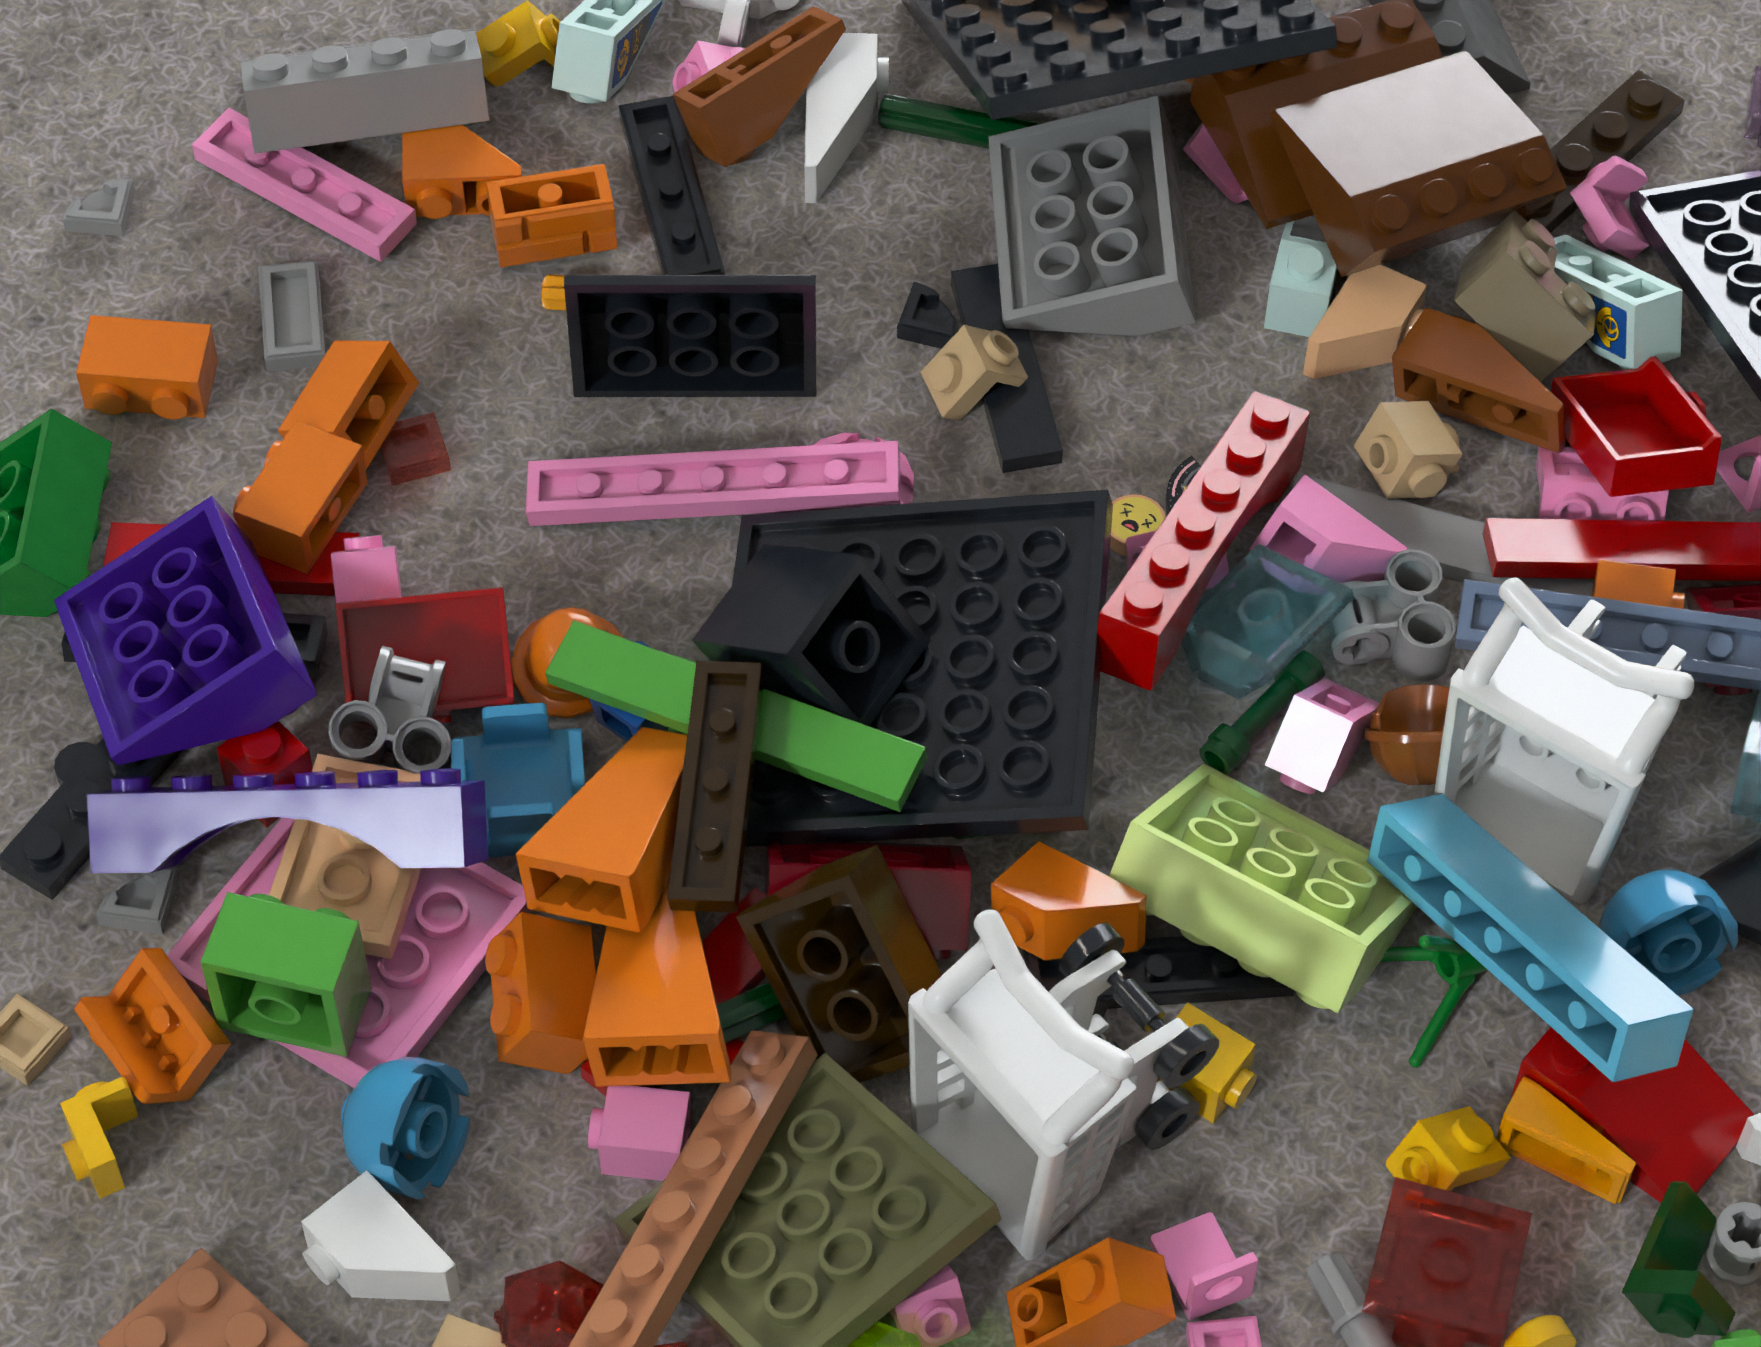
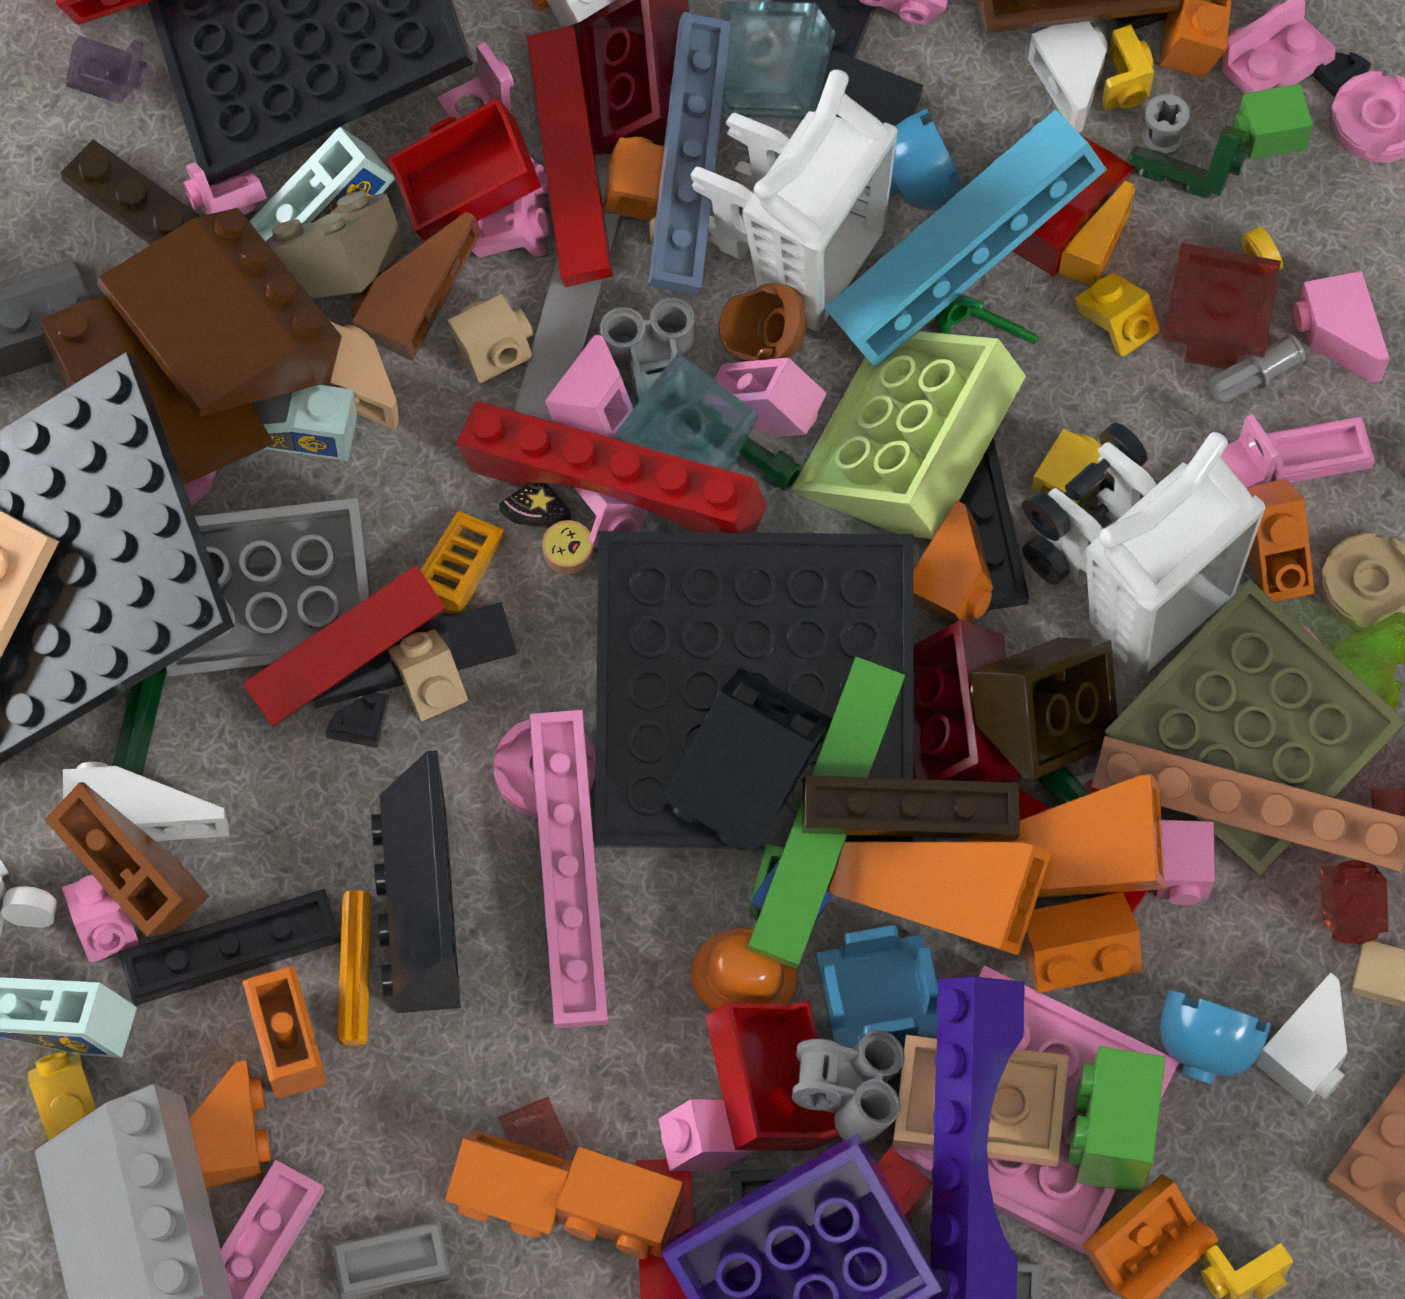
camera: 95 degrees left, 10 degrees up
none -> red tile [243,565,446,728]
none -> light orange slope [420,511,505,615]

